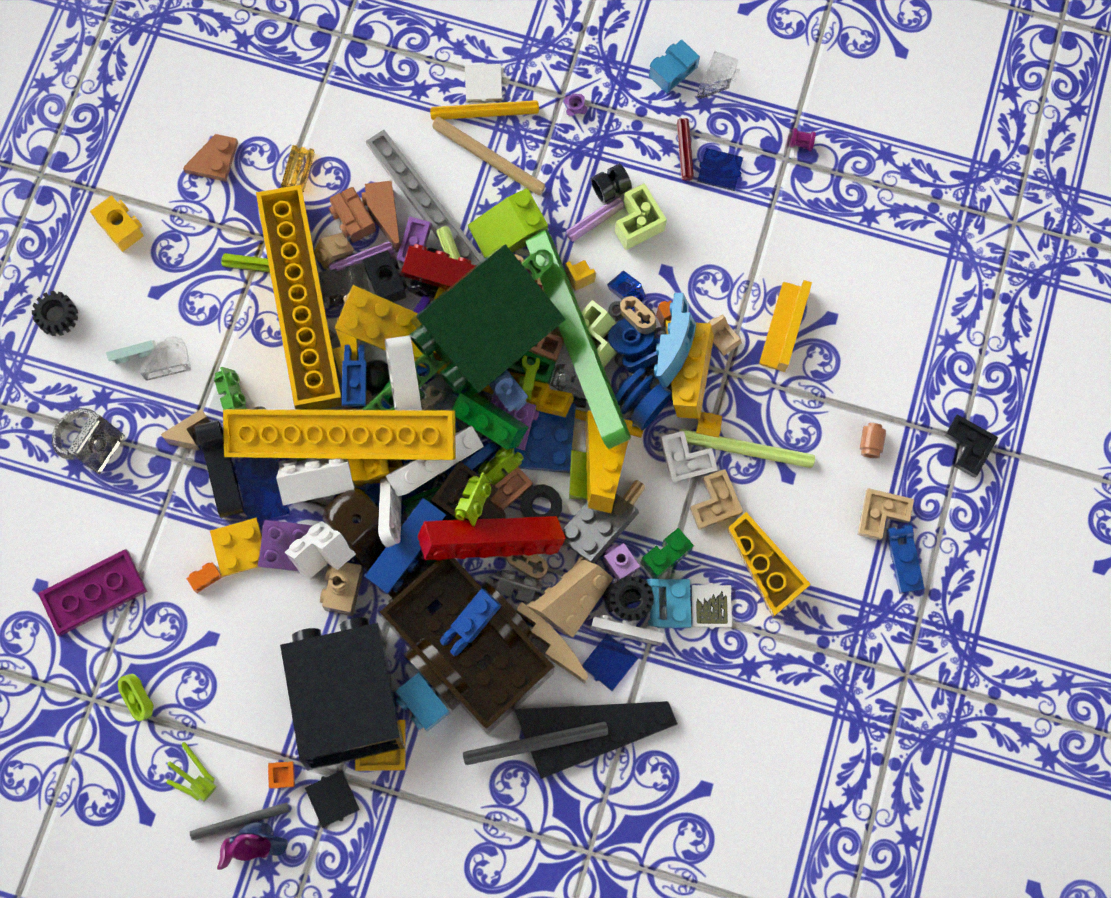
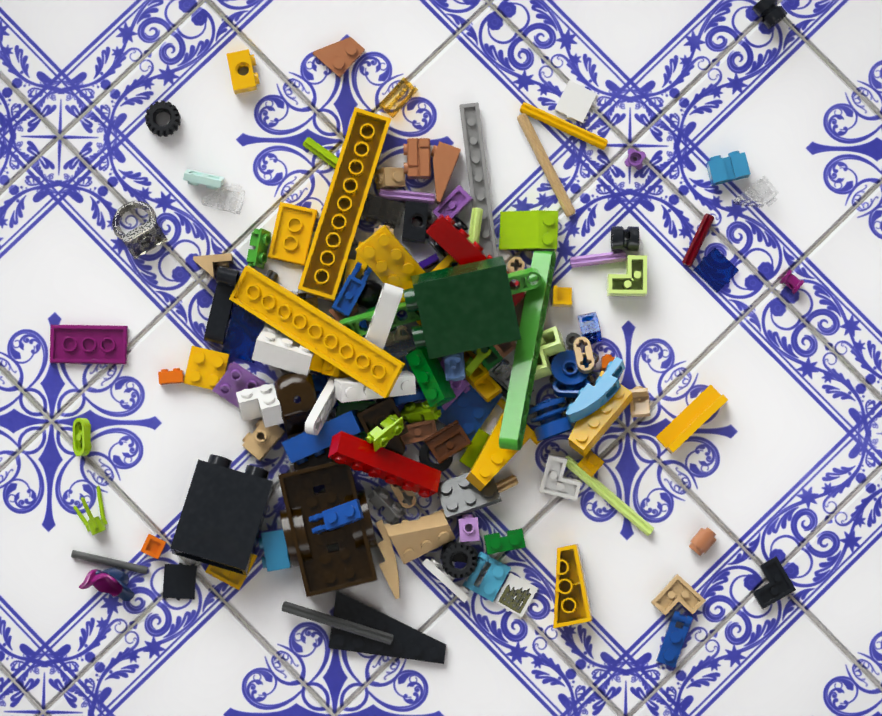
camera: 30 degrees right, 10 degrees up
clear blue piece [582,634,638,691] -> none
tan plate [690,469,743,530] -> none
none -> yellow tile [268,202,318,266]
none -> reddish brown plate [424,420,472,464]

